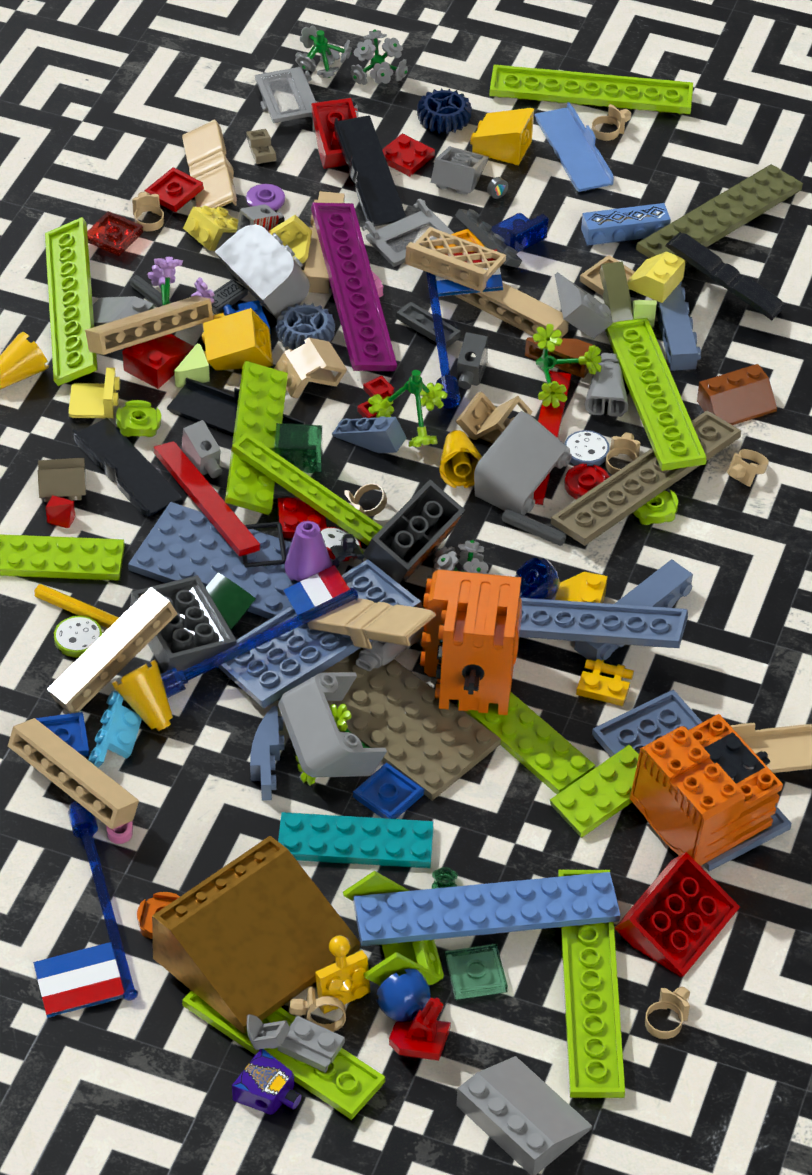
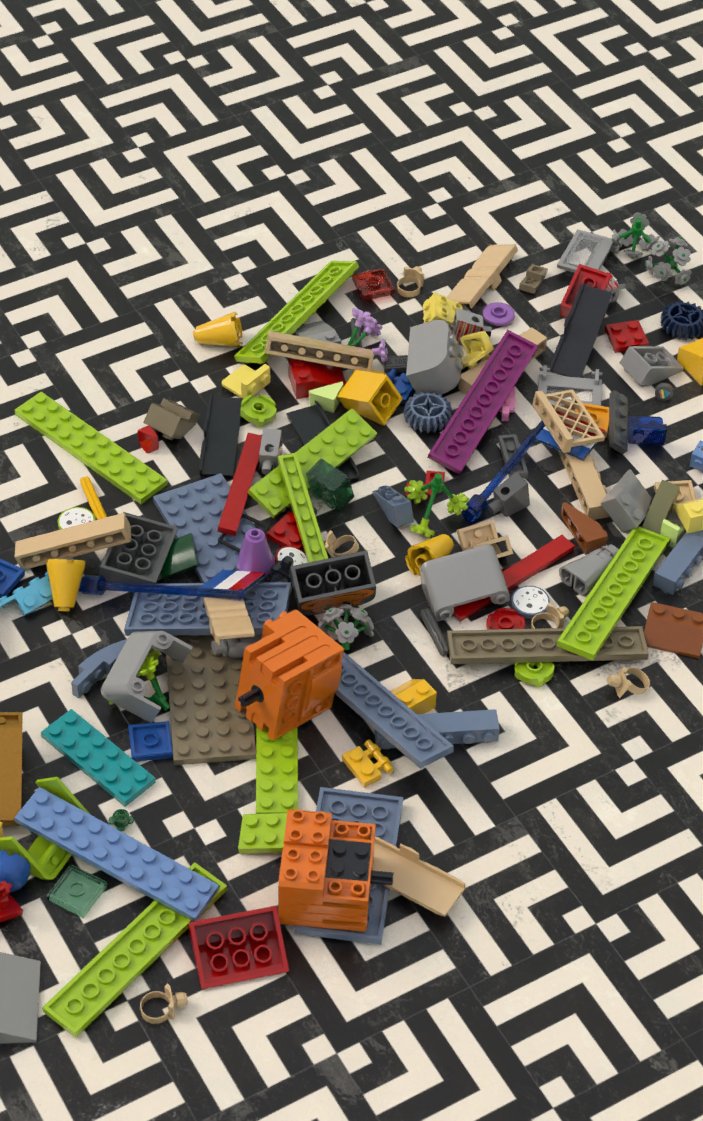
camera: 40 degrees right, 0 degrees up
red plate [144,167,204,212] -> none
tan piece [274,338,347,398] -> none
clear blue cylinder [516,557,560,600] -> none
lime plant [533,324,602,408] -> none

